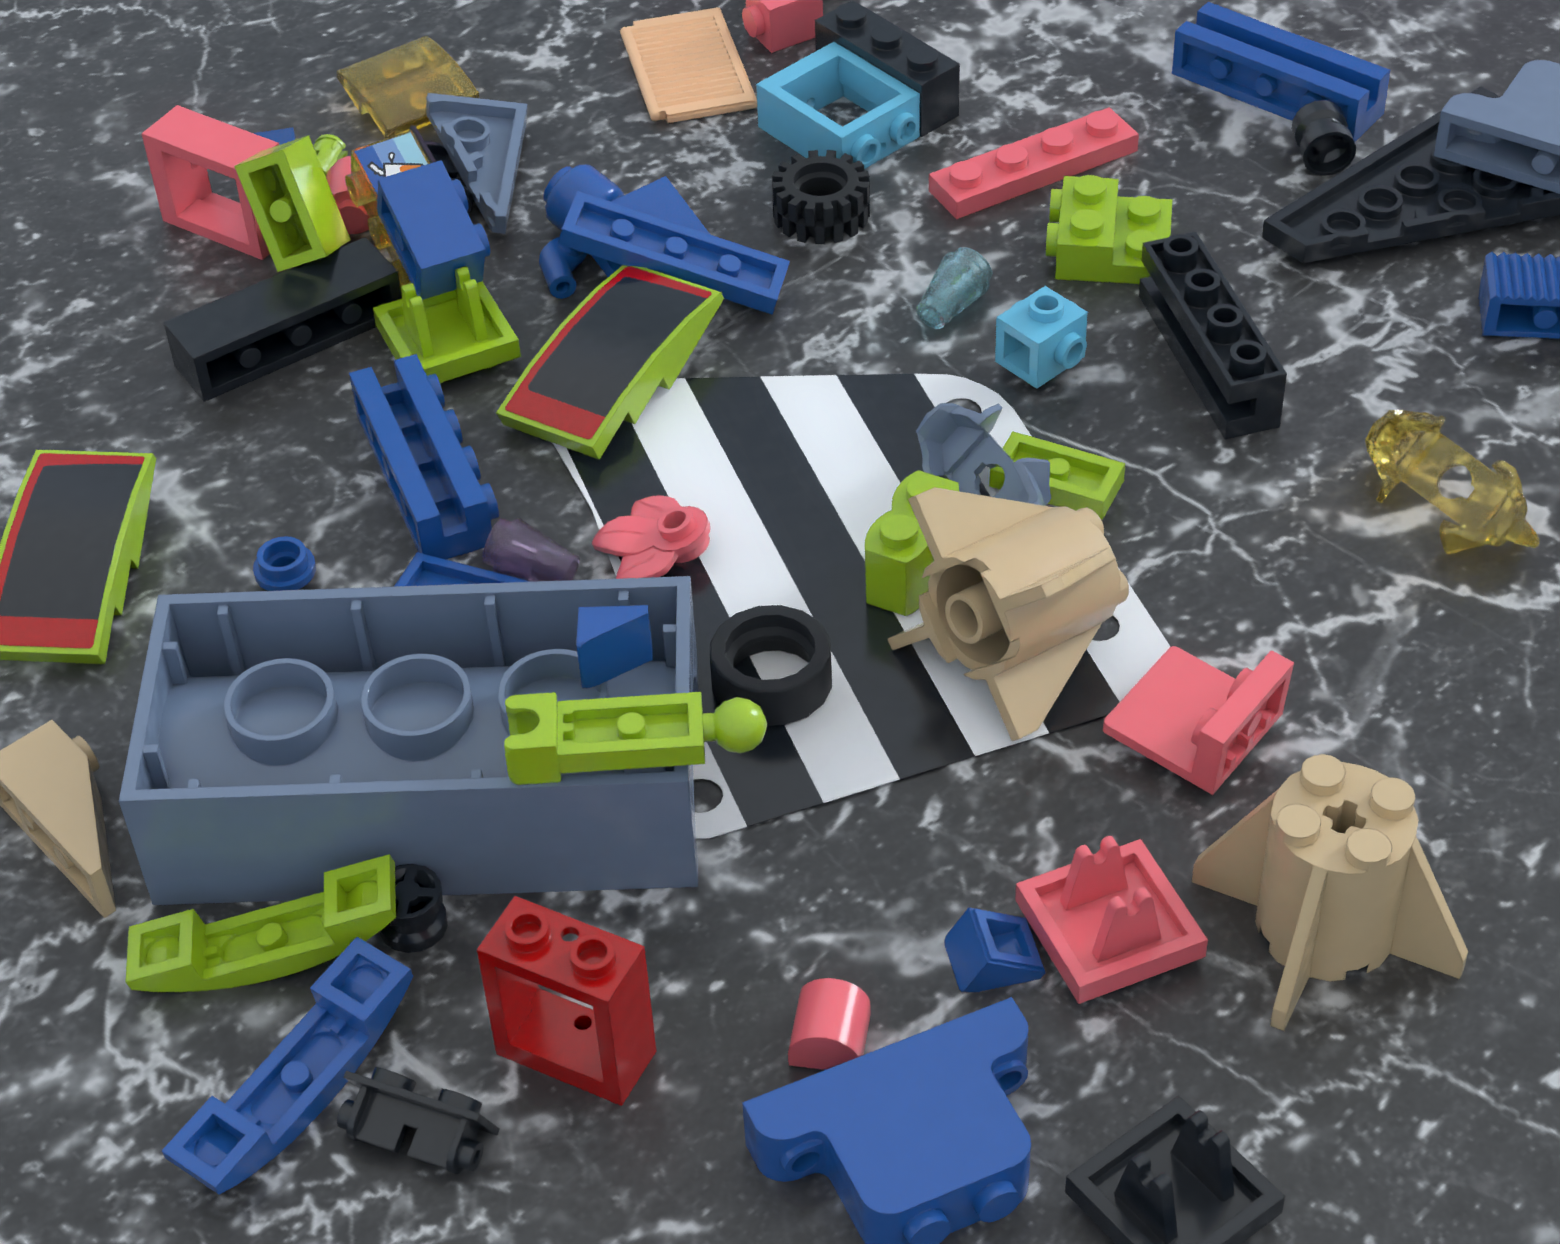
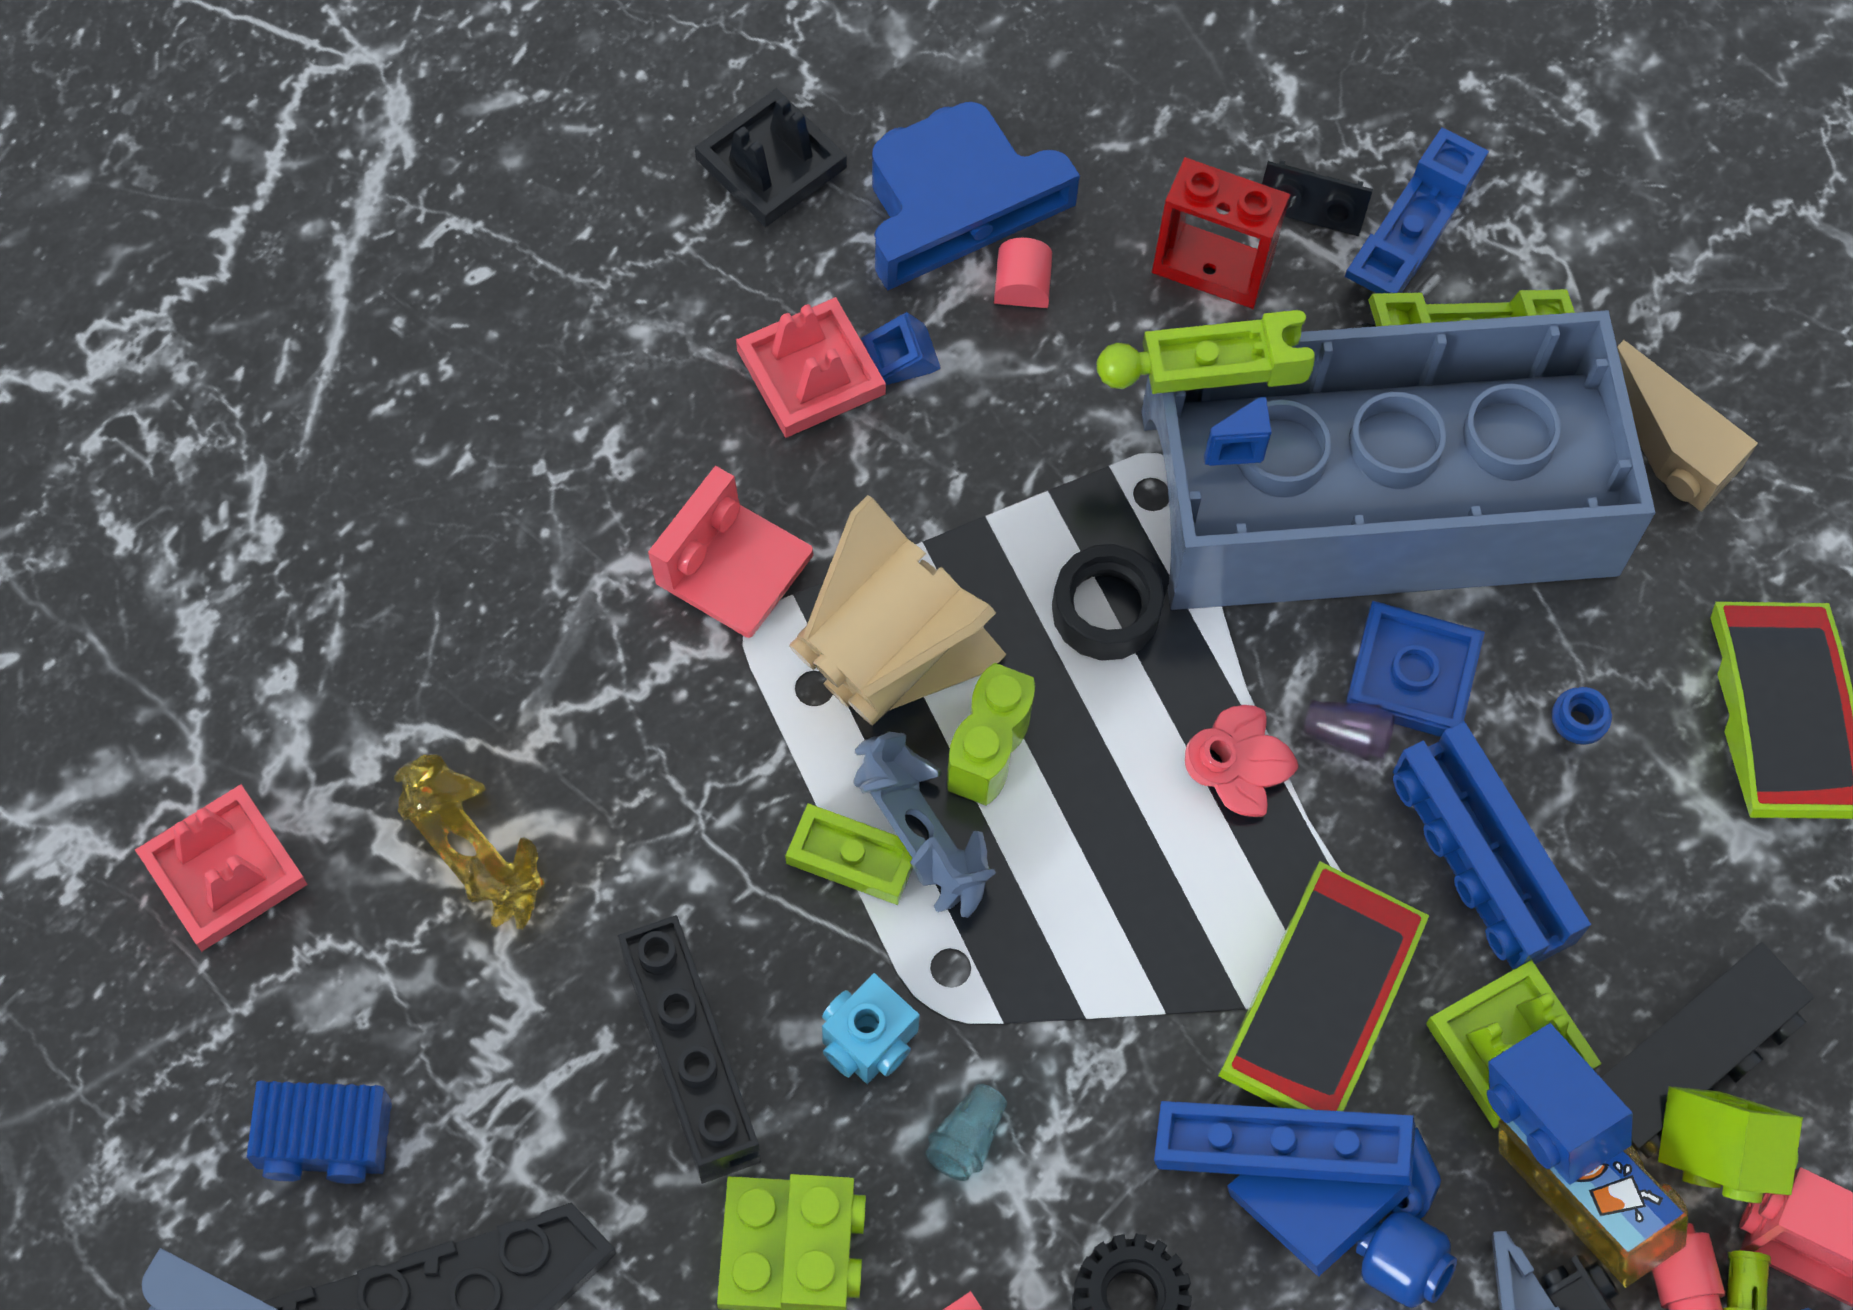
camera: 170 degrees right, 20 degrees up
tan brick [1192,754,1468,1031] -> none

